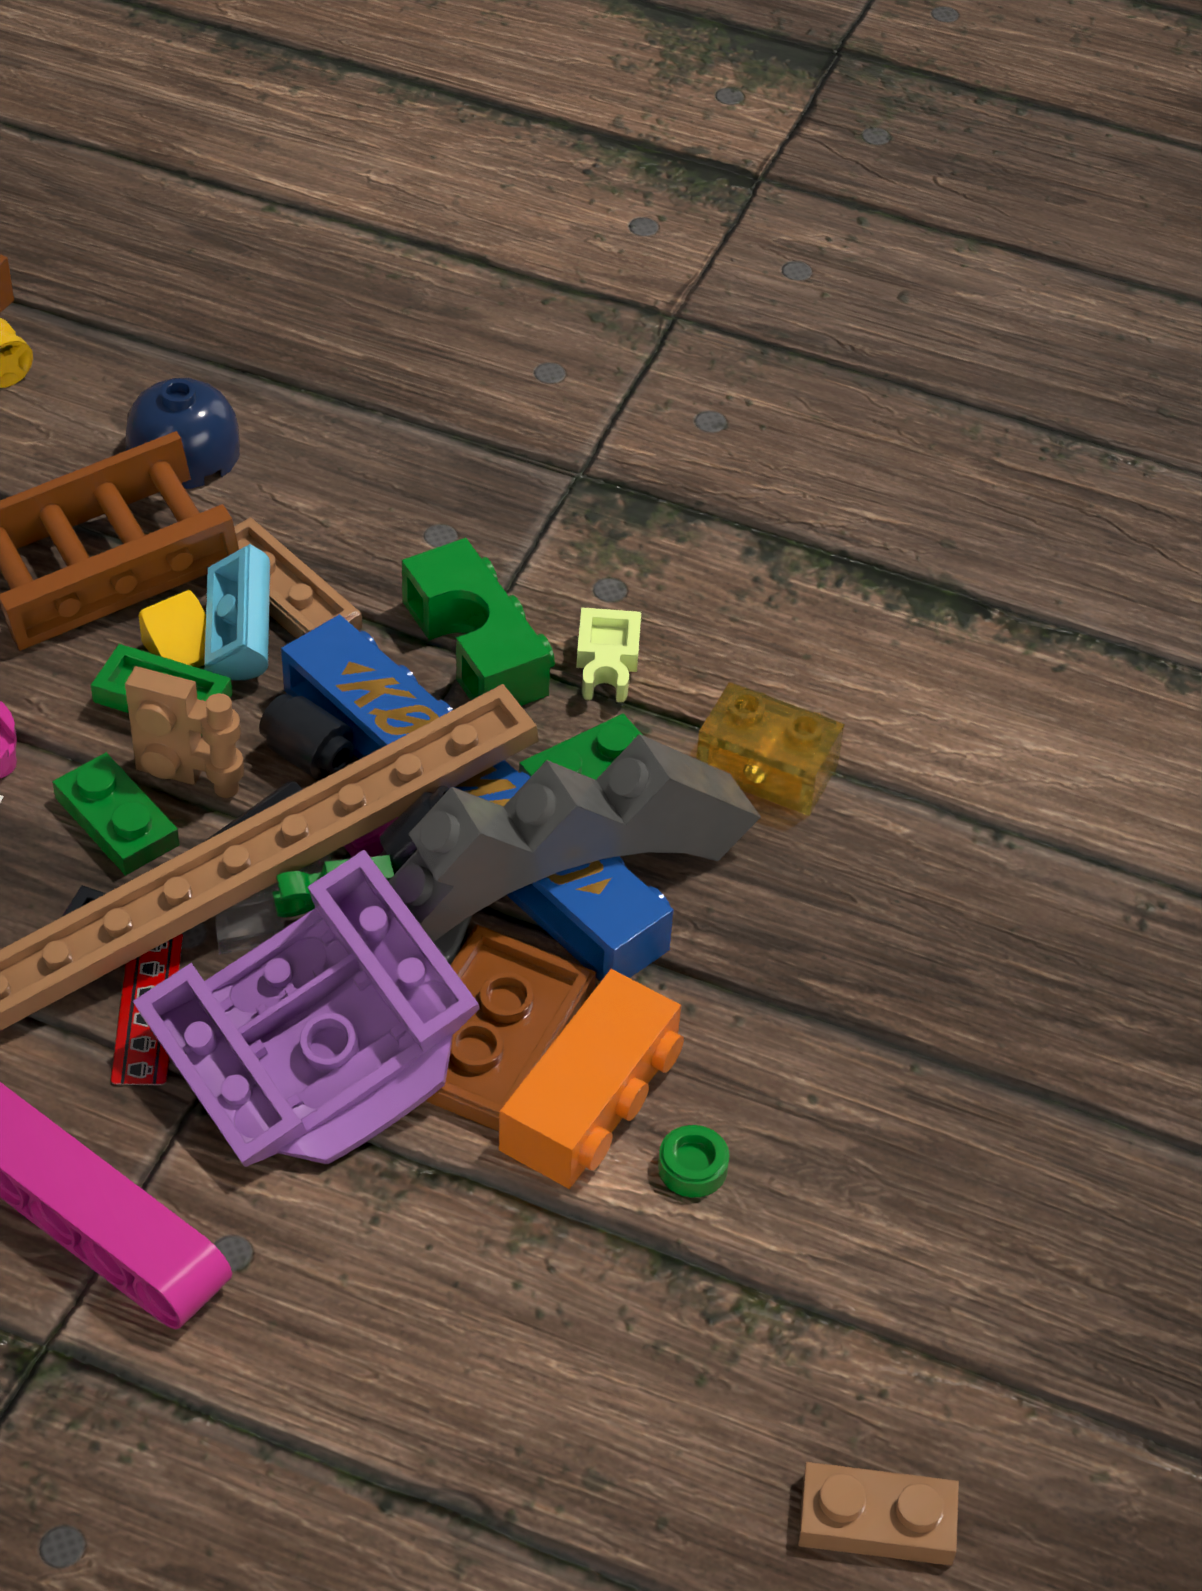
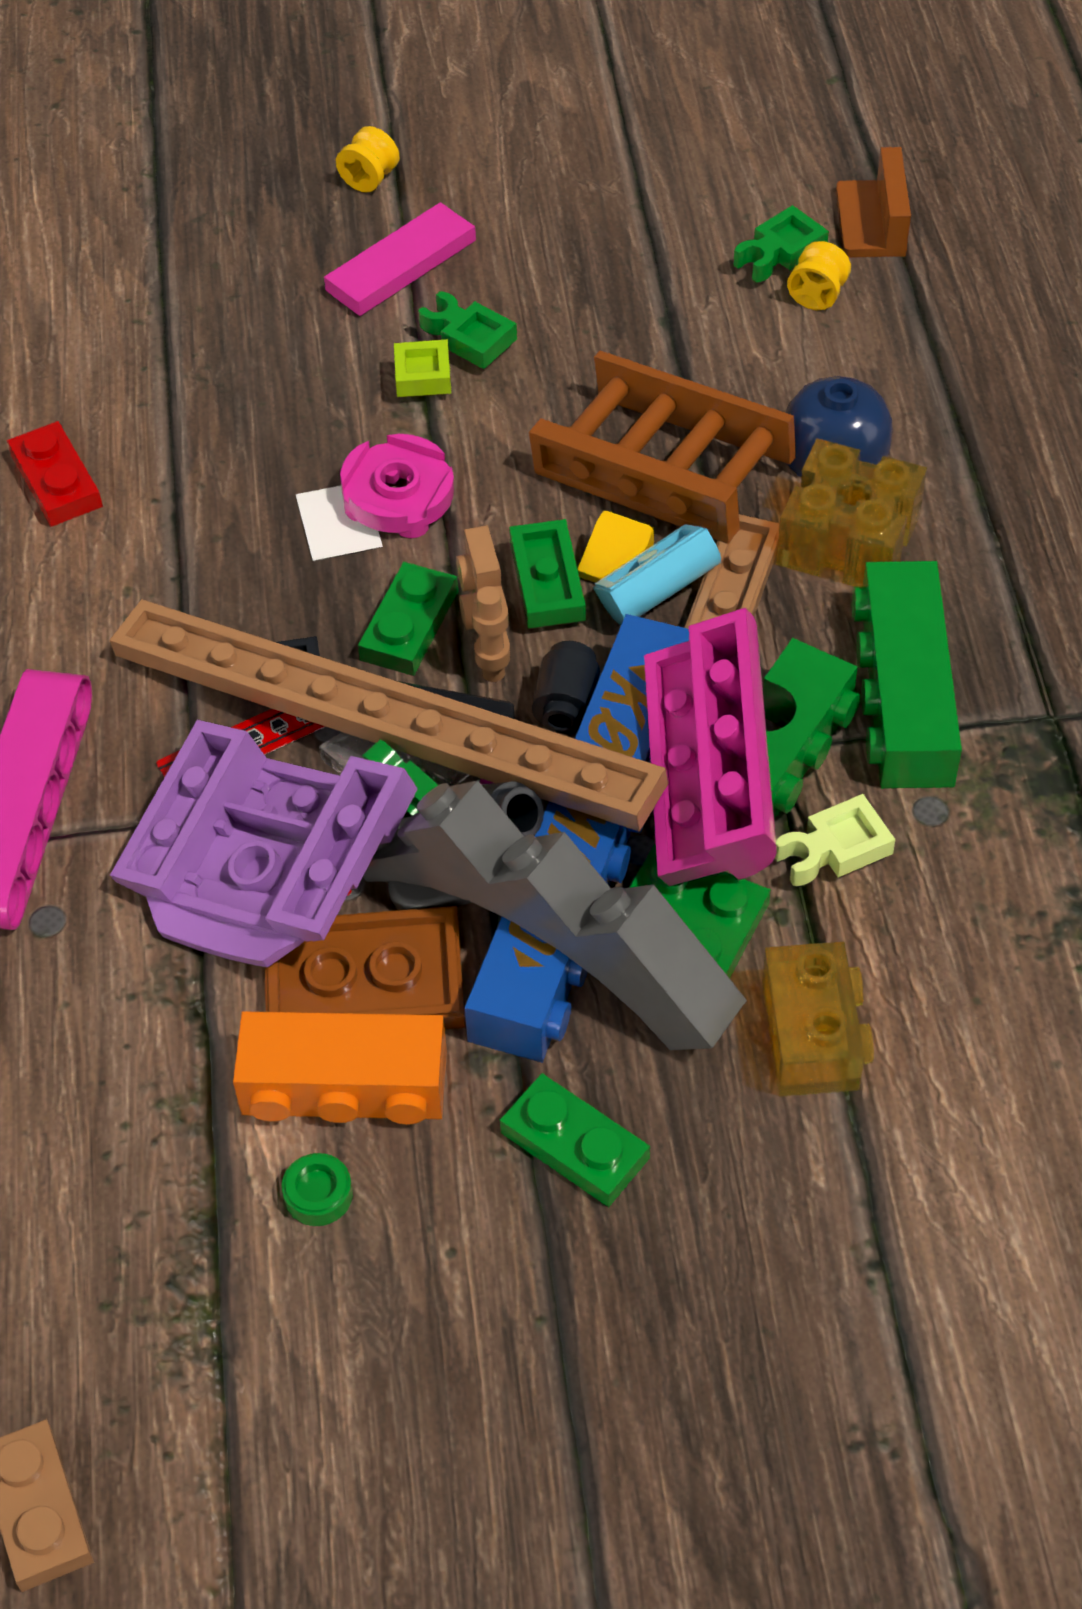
camera: 65 degrees right, 5 degrees up
none -> green plate [500,1073,650,1208]
none -> dark pink brick [644,607,777,886]
none -> clear yellow brick [776,438,927,586]
none -> green brick [852,561,962,789]

